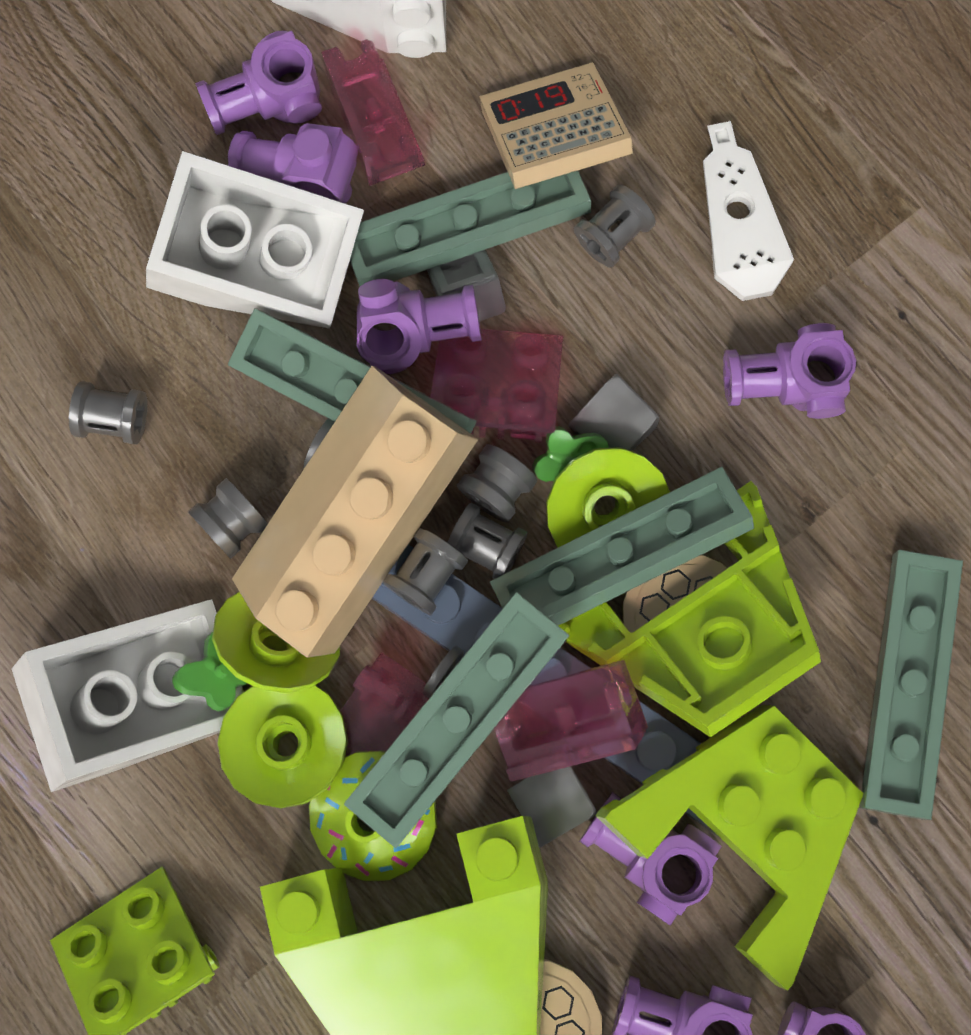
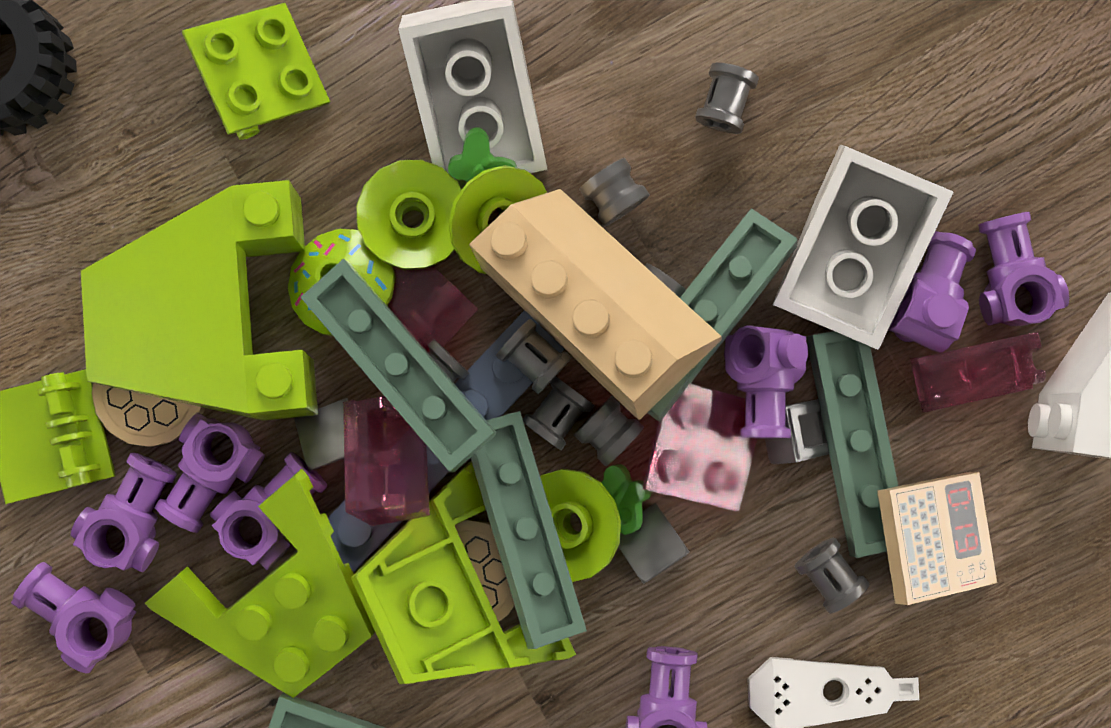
camera: 95 degrees right, 10 degrees up
none -> medium lavender connector [154,413,265,533]

